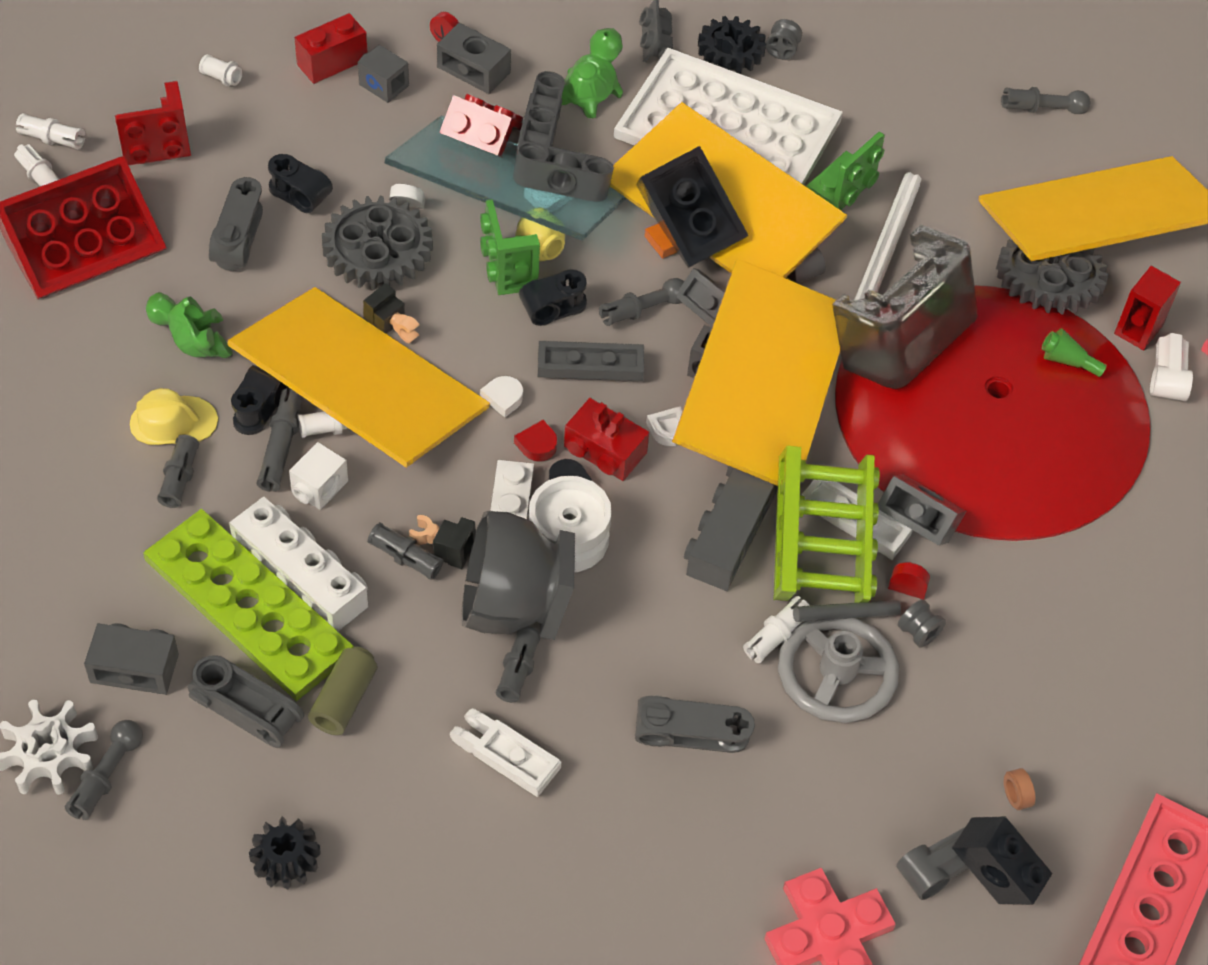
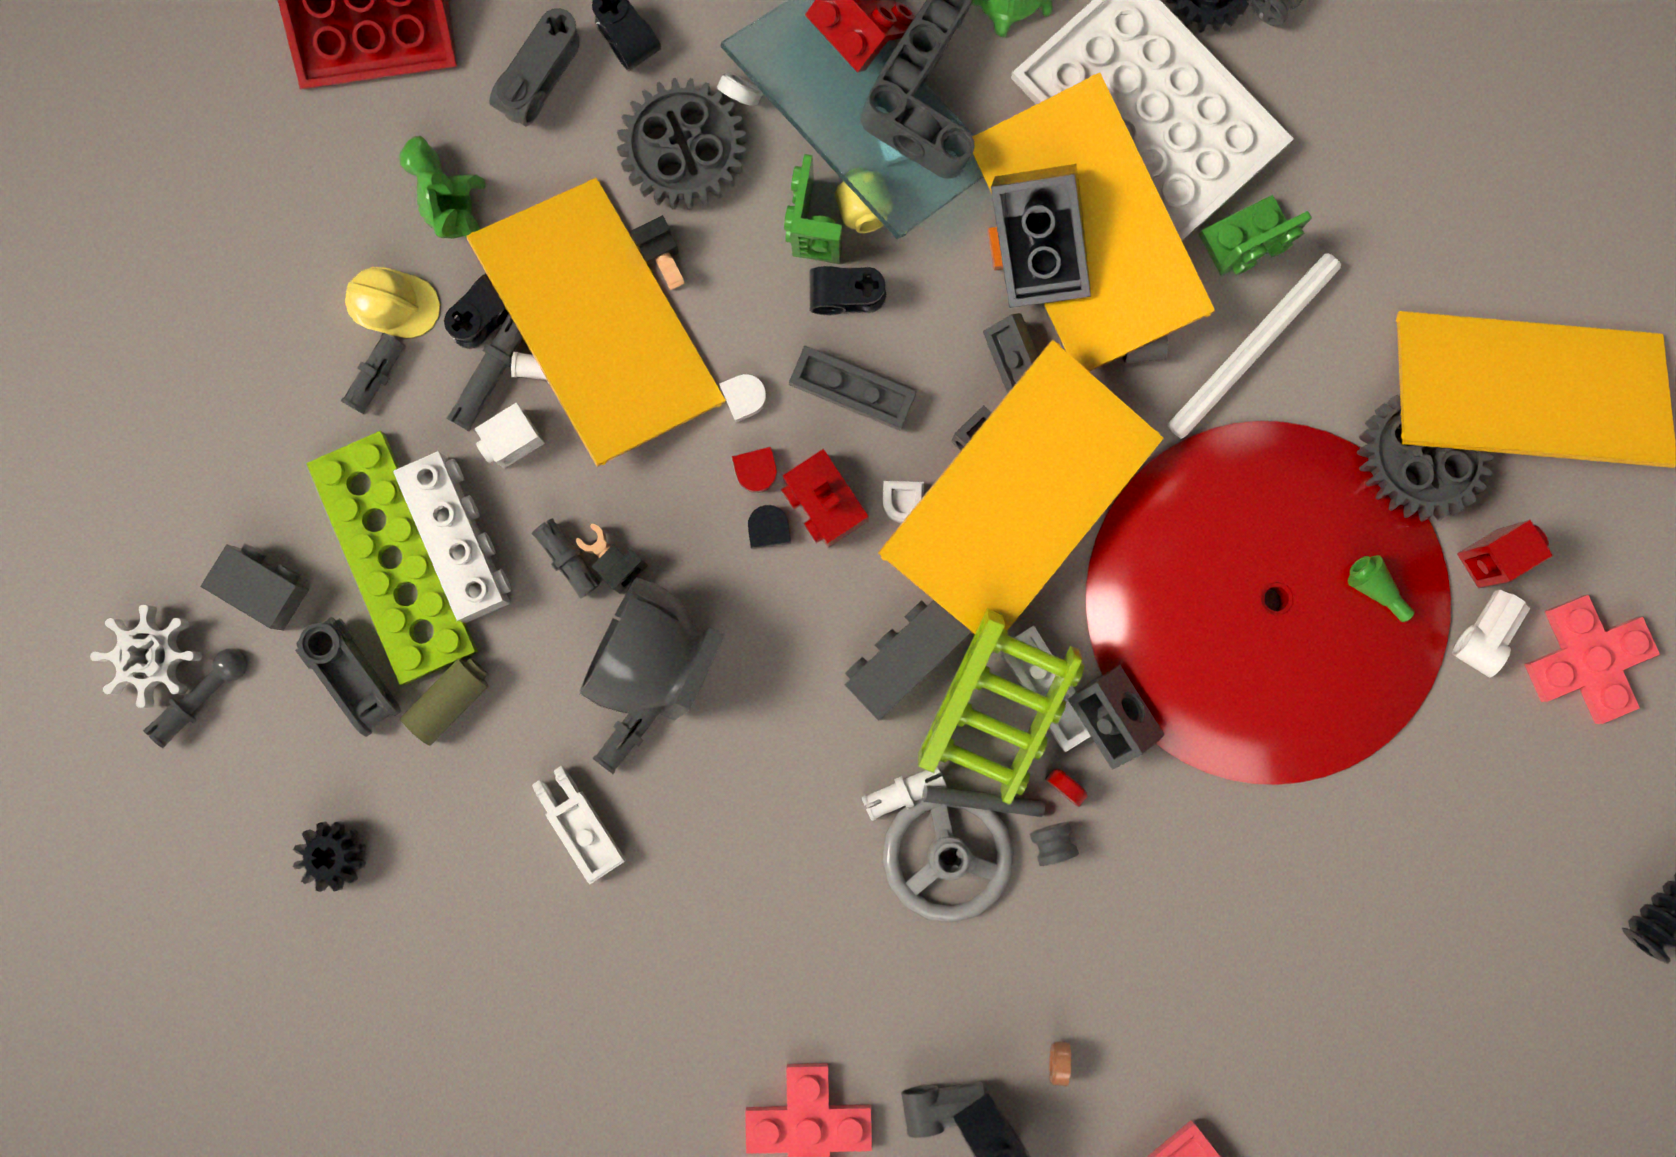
camera: 30 degrees right, 30 degrees up
white hinge [490,460,534,519] -> none
white wheel [529,476,611,572] -> none
dark grey pin [599,278,684,326] -> none
dark grey piece [635,696,755,753] -> none
clear smoke windscreen [832,225,978,389] -> none
dark grey pin [1001,87,1091,114] -> none

